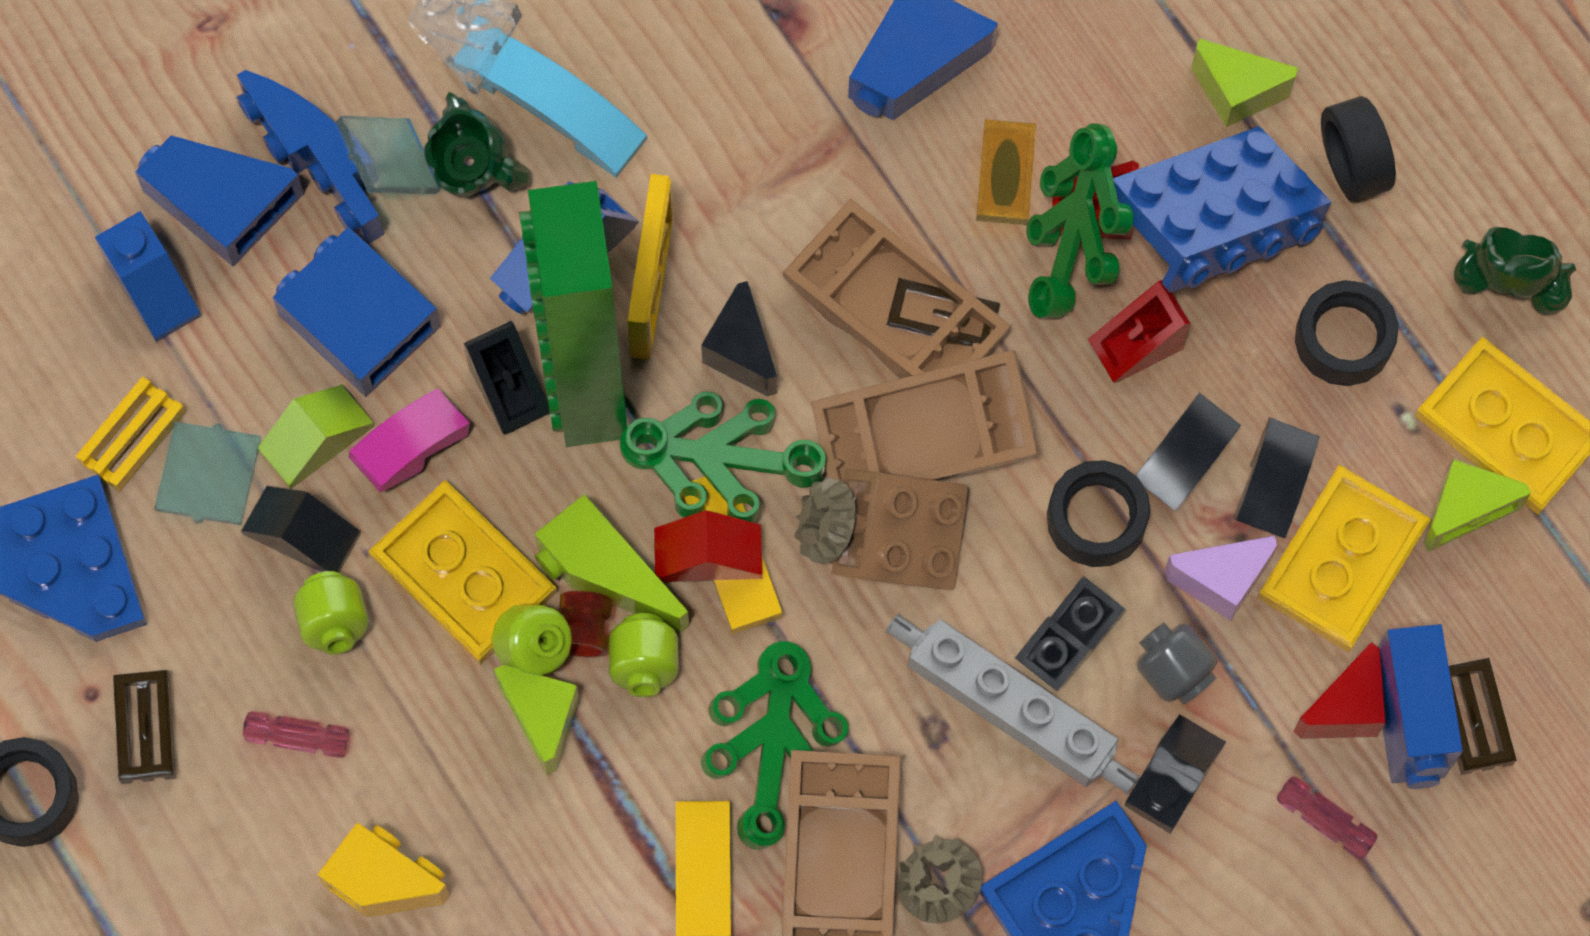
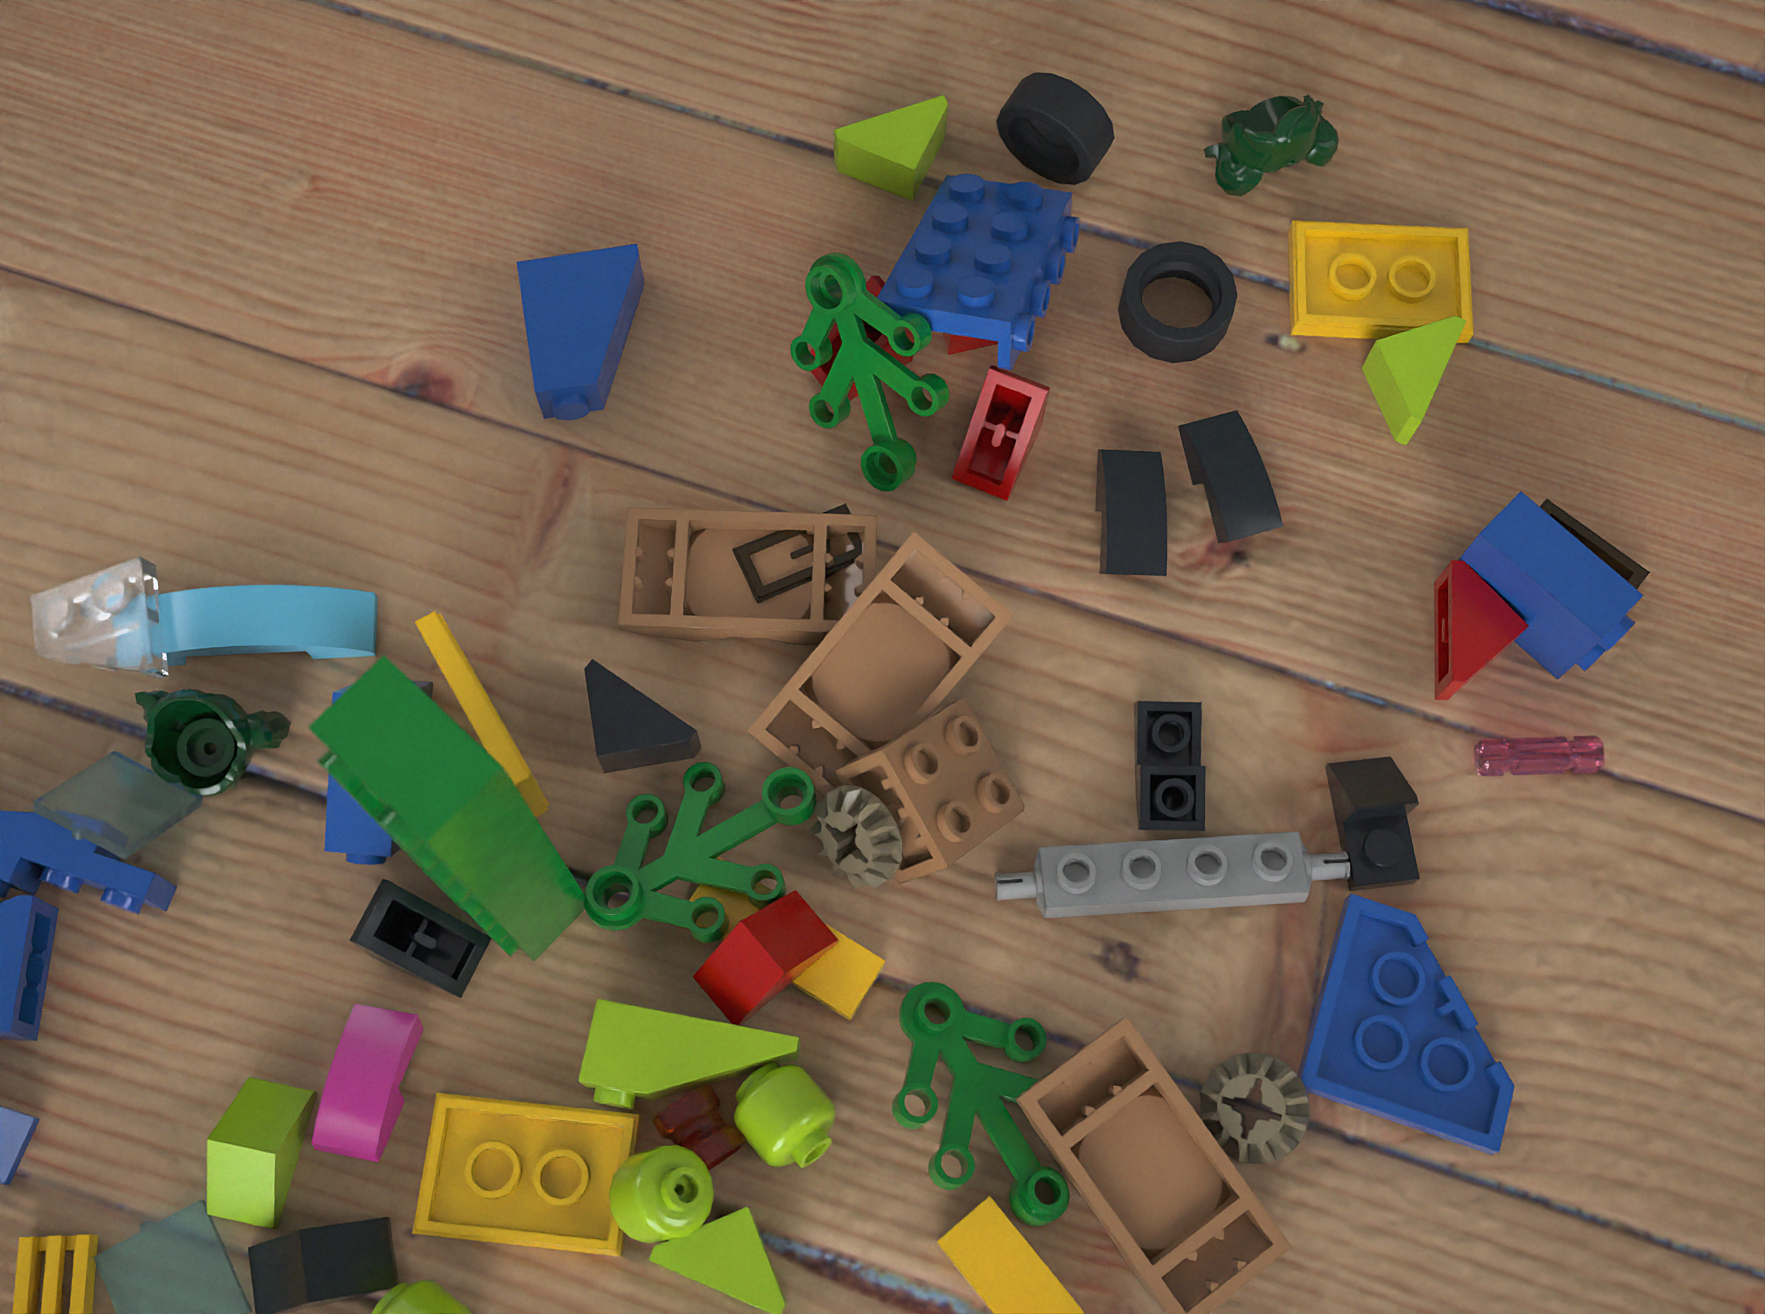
camera: 40 degrees left, 0 degrees up
blue brick [273,227,441,397] -> none
clear yellow tile [976,119,1036,226] -> none
black tyre [1047,460,1150,567] -> none
dark grey head [1136,622,1217,705] -> none
lavender slope [1165,536,1277,621] -> none
yellow tile [1257,464,1431,653] -> none

